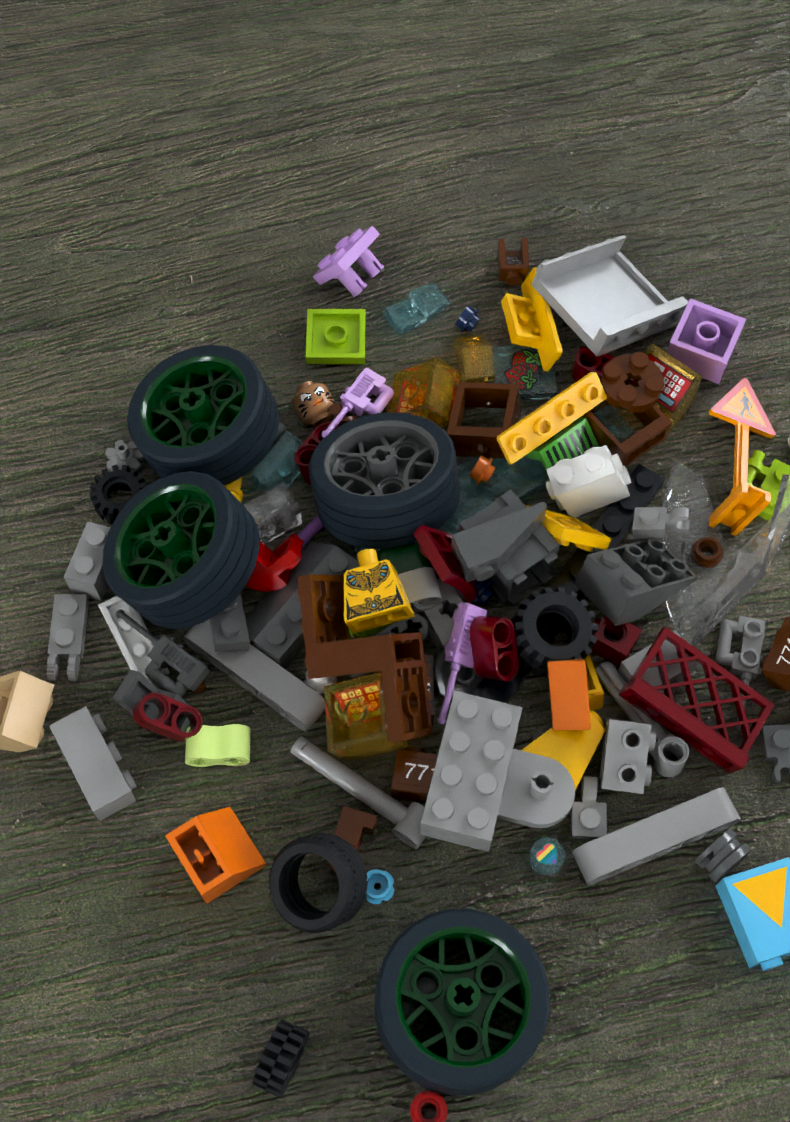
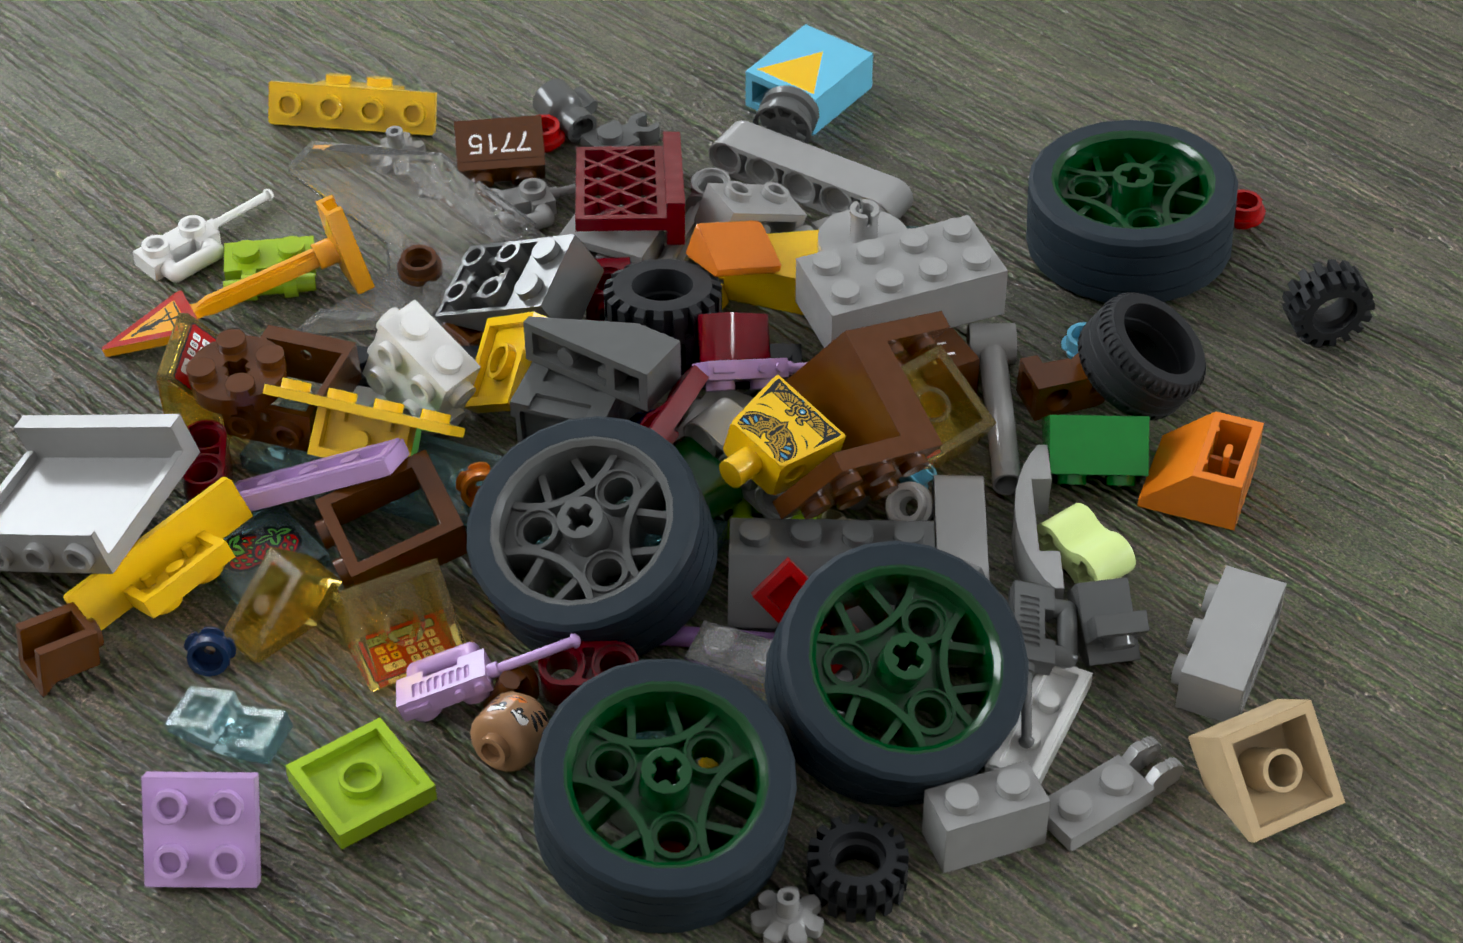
camera: 125 degrees left, 20 degrees down
dark red beam [133,692,203,741] -> none
light grey plate [632,507,690,539] -> none
lavender slope [664,298,746,384] -> none
none -> lavender tile [234,438,410,512]
none -> light grey slope [1011,445,1064,623]
none -> green slope [1042,415,1150,486]

